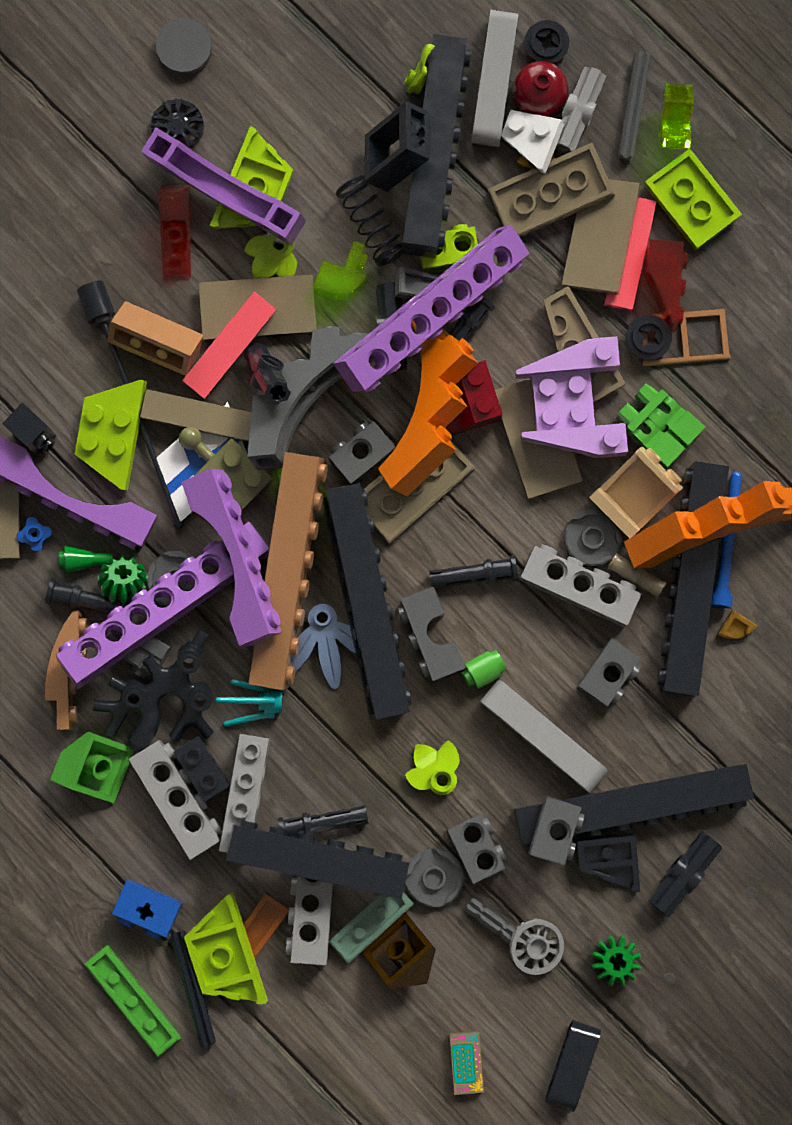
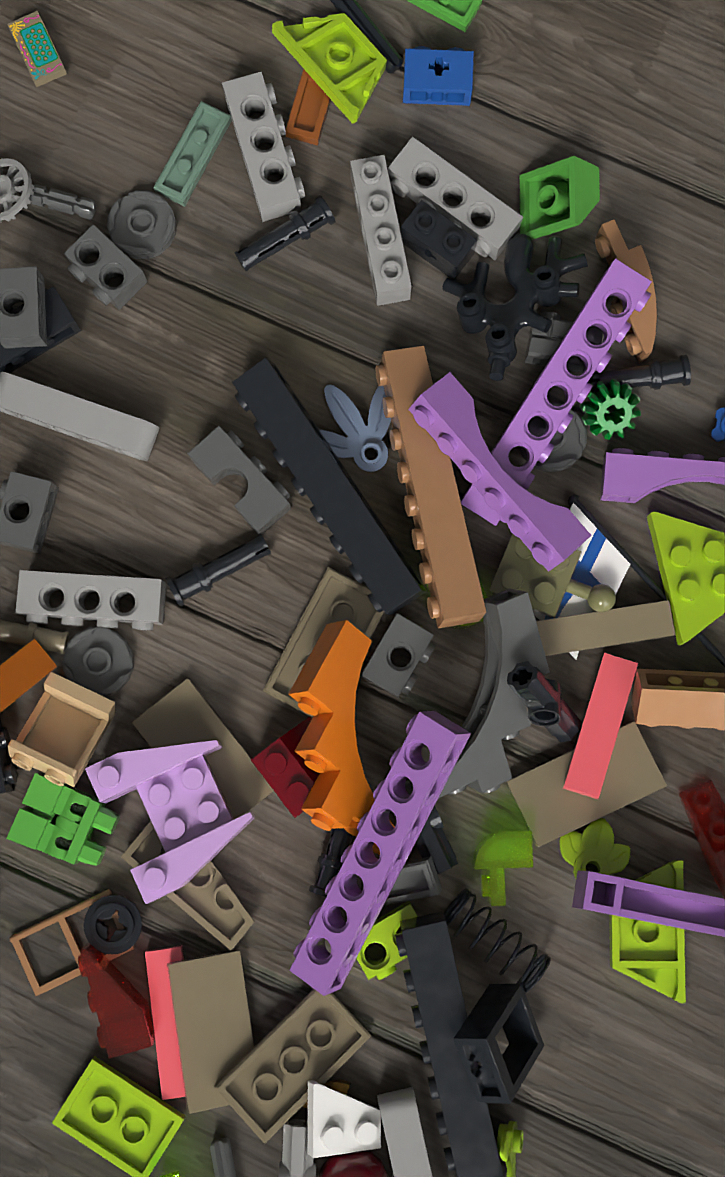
camera: 160 degrees right, 0 degrees up
green cone [59,545,112,574] -> none
teal plant [215,679,282,727] -> none
black brick [225,820,409,898] -> none
dark brown slope [362,912,436,989] -> none
lime plate [405,741,460,795] -> none
bright green brick [461,650,507,690] -> none

